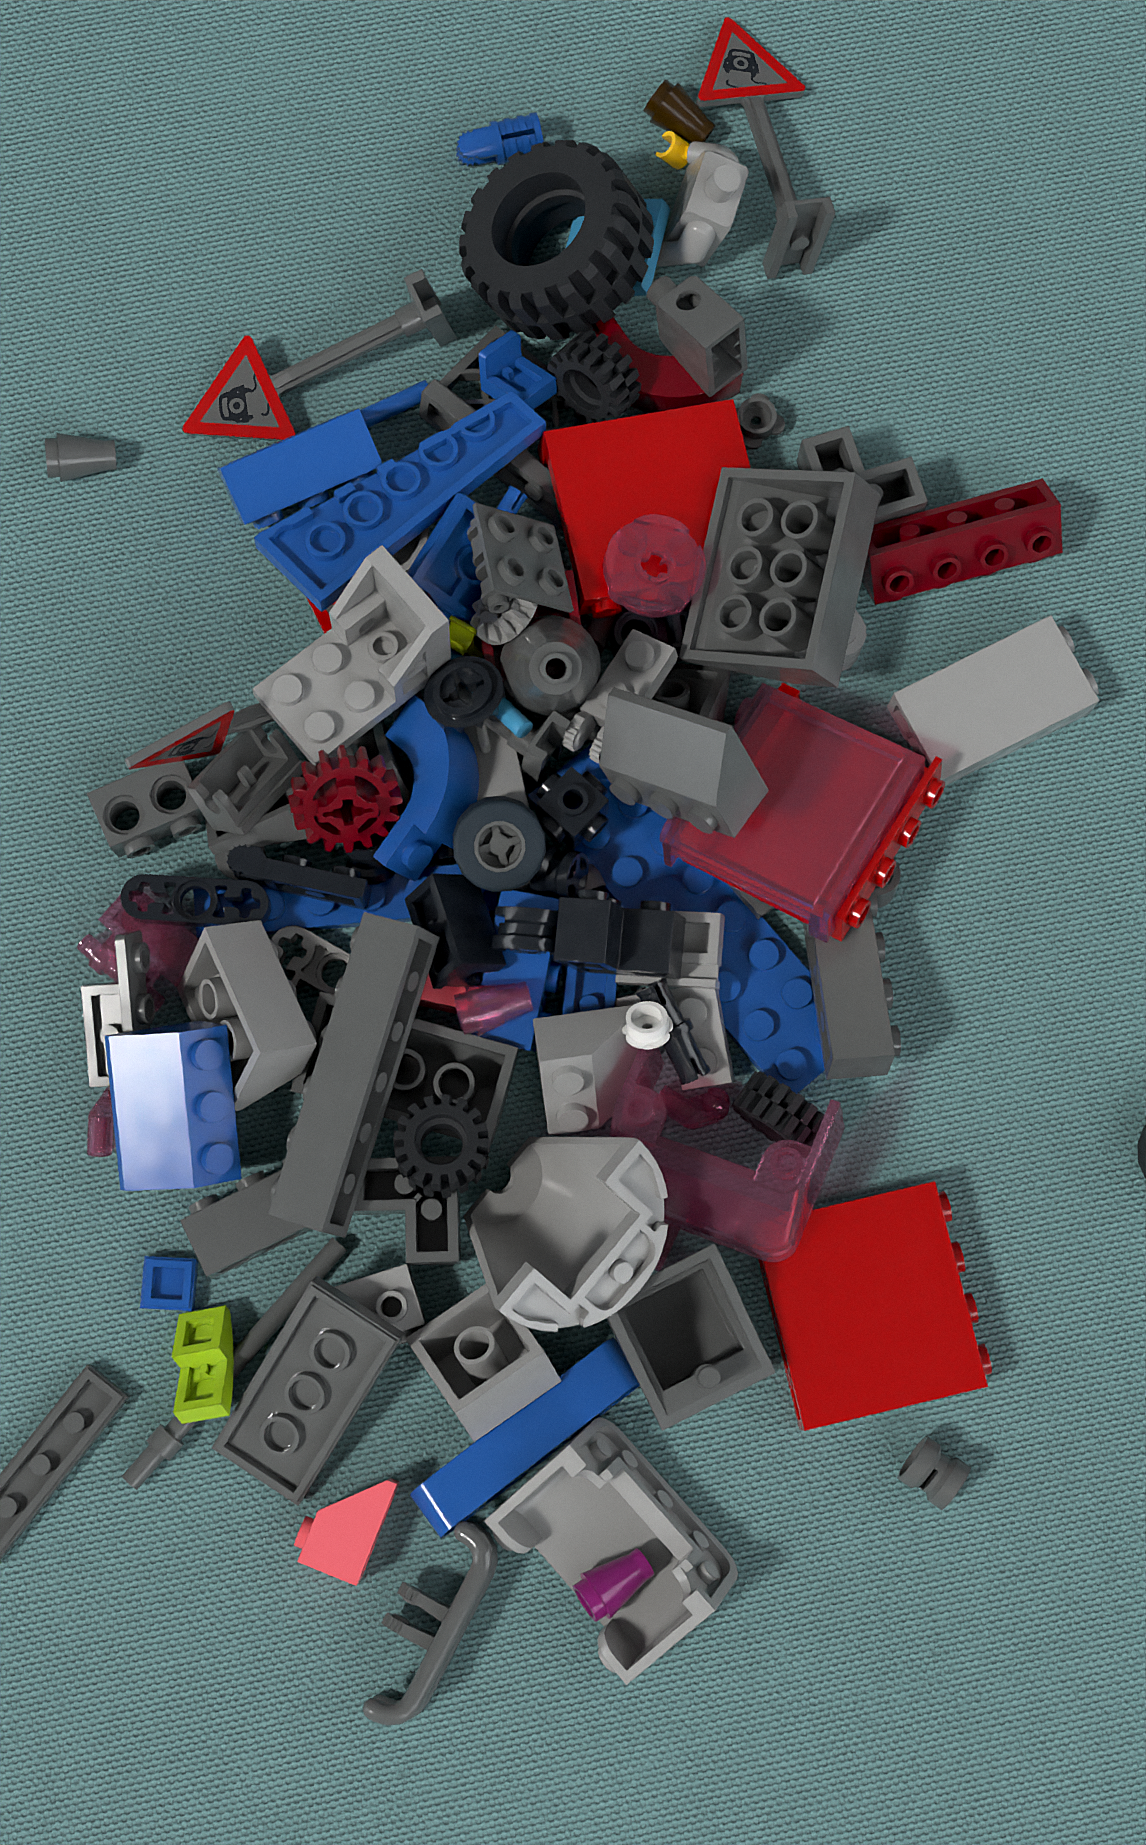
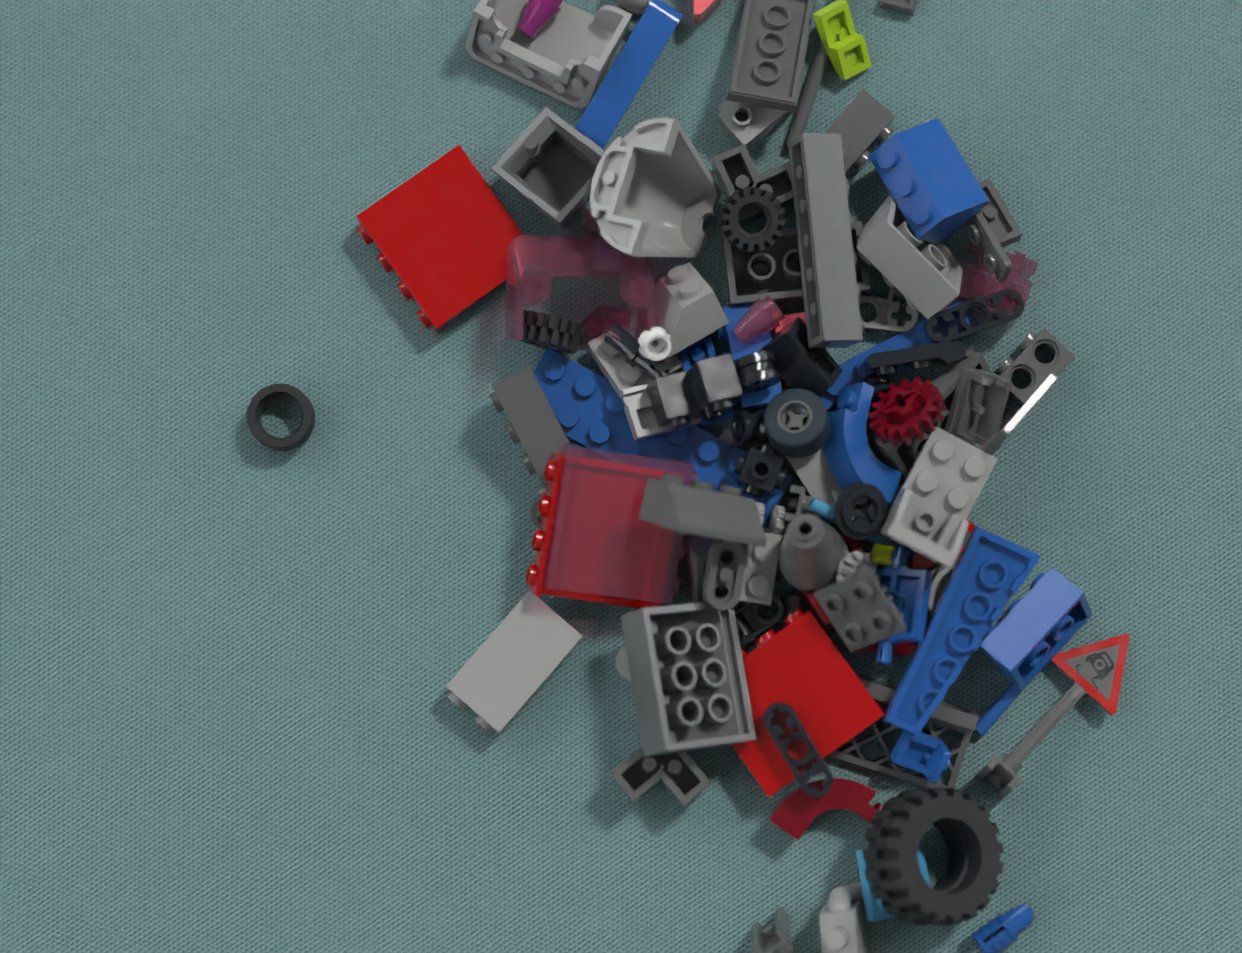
camera: 160 degrees right, 5 degrees up
dark grey cone [44,433,117,482] -> none
clear pink arm [87,1087,114,1157] -> none
blue tile [140,1256,198,1311] -> none
light grey brick [406,1284,561,1442] -> none
black tyre [547,330,641,424] -> none
clear pink plate [603,514,706,617] -> none
dark grey torso [646,276,748,397] -> none
dark grey plate [736,393,785,450] -> none
dark red brick [861,478,1063,605] -> none
dark grey wheel [897,1436,971,1510] -> none
none -> dark grey plate [702,539,746,610]
none -> black beam [763,702,833,797]

